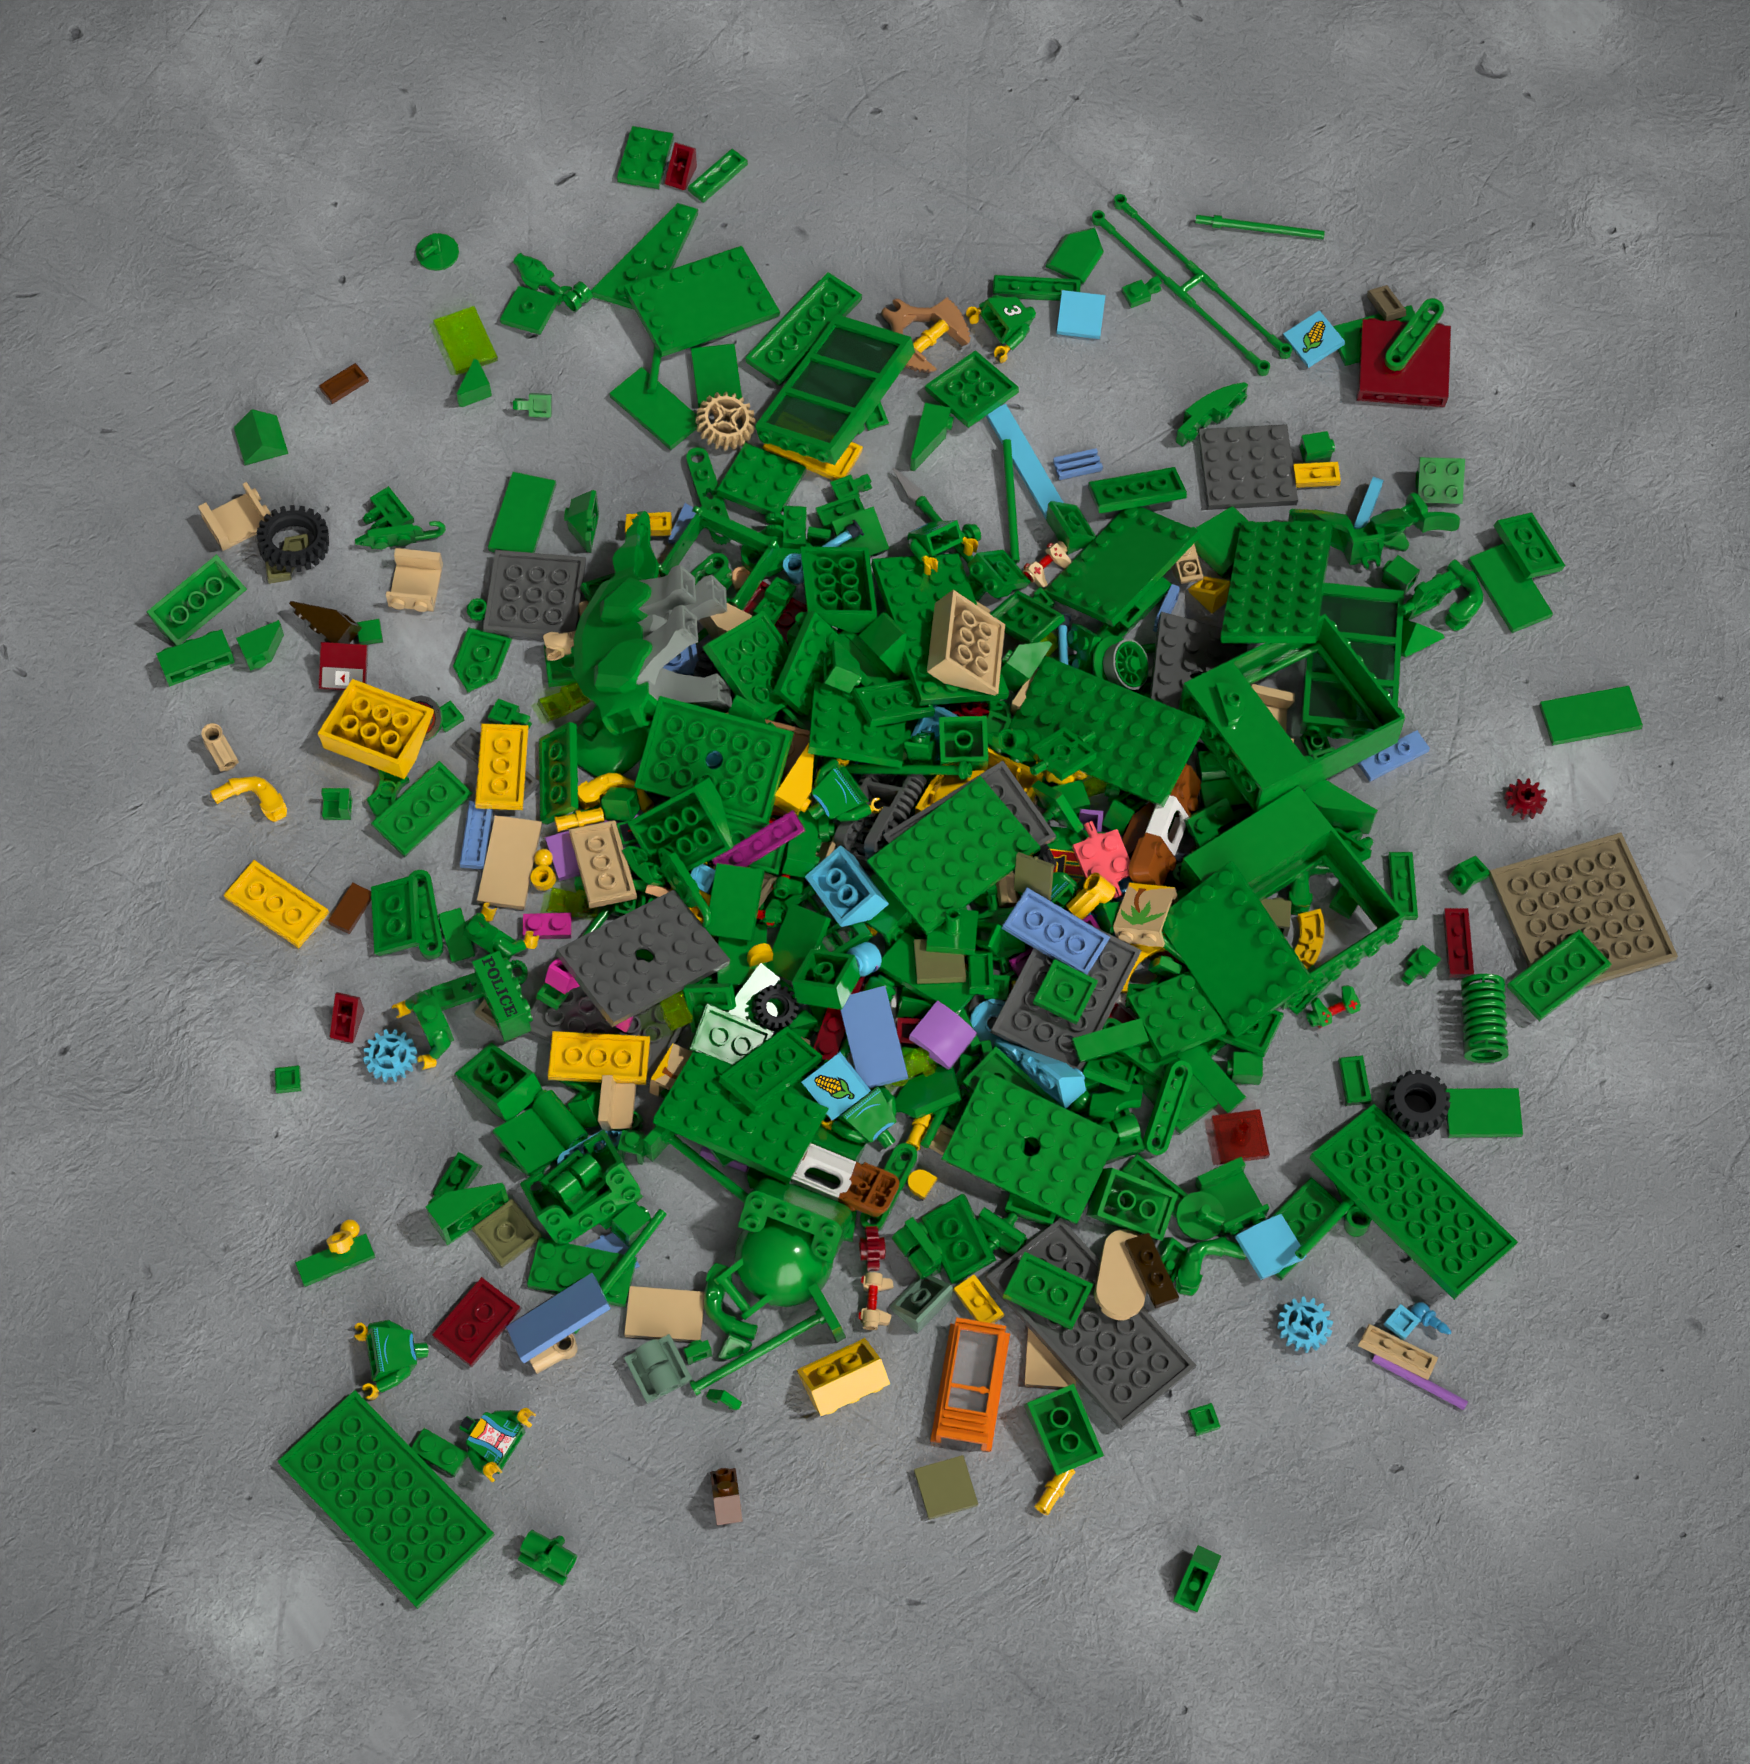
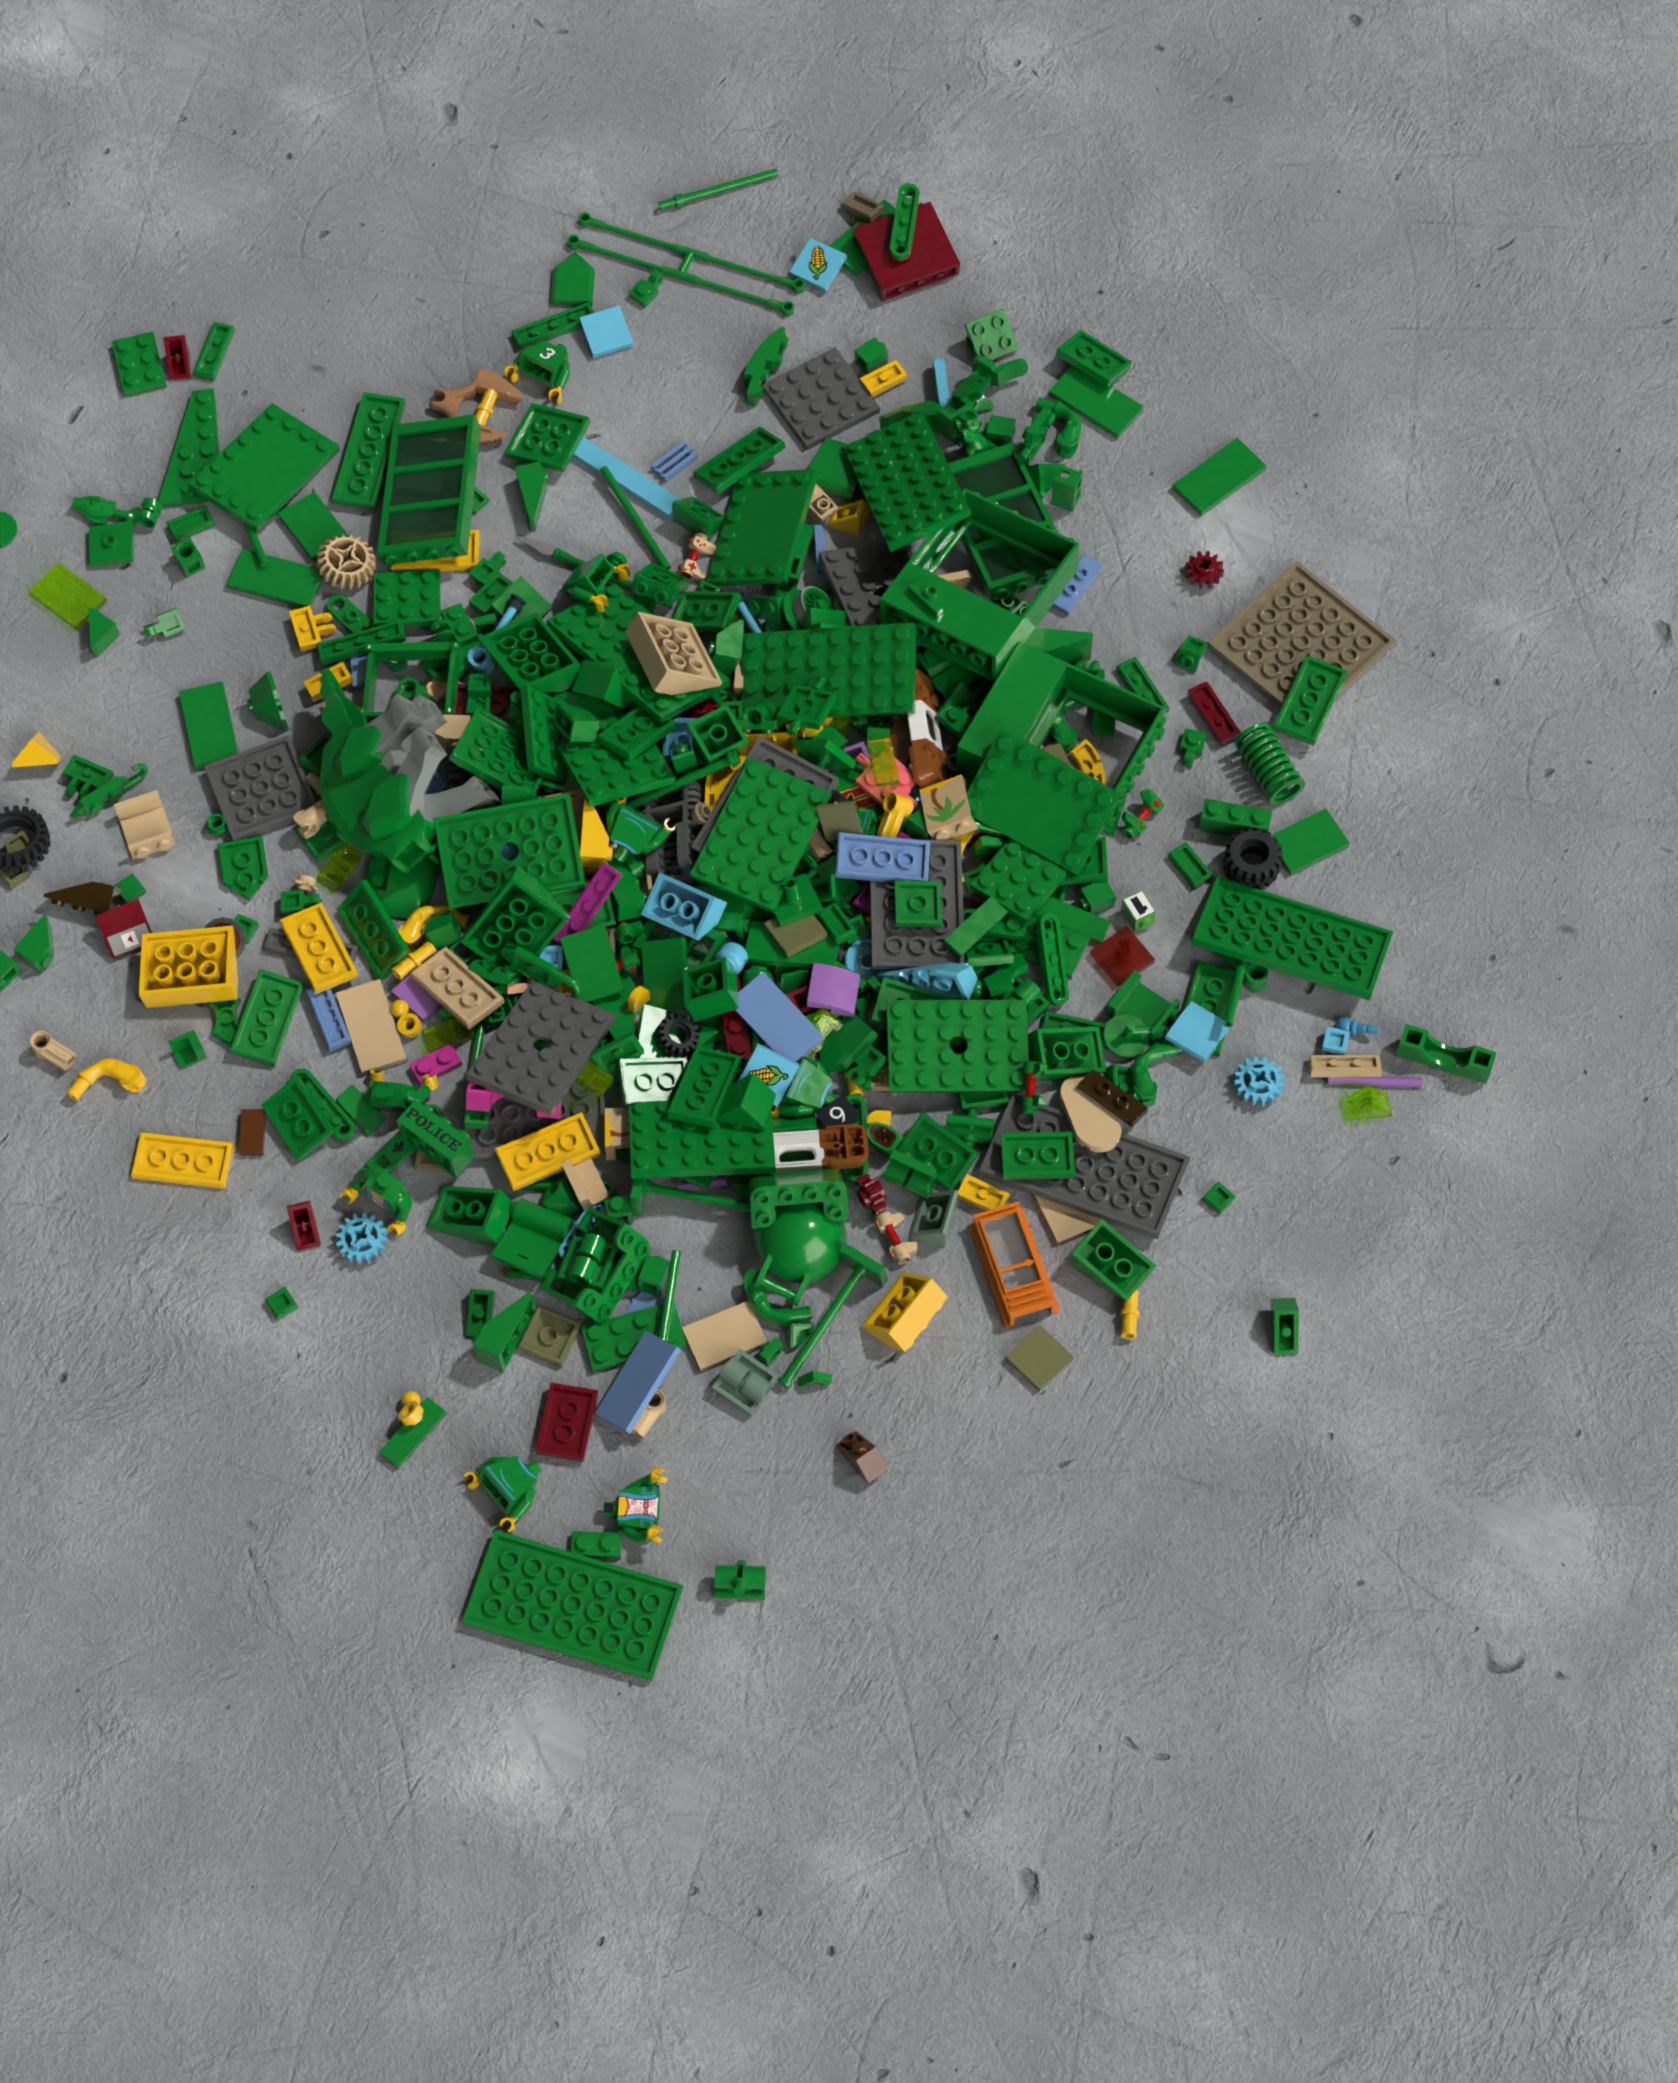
camera: 25 degrees left, 0 degrees up
none -> yellow slope [12,732,61,767]
none -> green tile [166,506,216,543]
none -> green brick [170,537,206,578]
none -> yellow hinge [289,606,336,652]
none -> tan plate [293,875,318,893]
none -> green tile [317,619,407,666]
none -> dark tan plate [691,802,712,825]
none -> green slope [718,1073,776,1130]
none -> green panel [806,607,851,629]
none -> black sticker [816,1095,861,1127]
none -> green plate [846,1044,888,1087]
none -> rock [865,1122,904,1159]
none -> clear neon green panel [867,738,900,790]
none -> green animal [954,416,1000,457]
none -> green piece [1022,1061,1047,1115]
none -> green hinge [1051,467,1083,512]
none -> brick [1121,890,1156,932]
none -> green brick [1199,798,1273,837]
none -> clear neon green slope [1341,1086,1392,1121]
none -> green arch [1396,1024,1497,1084]

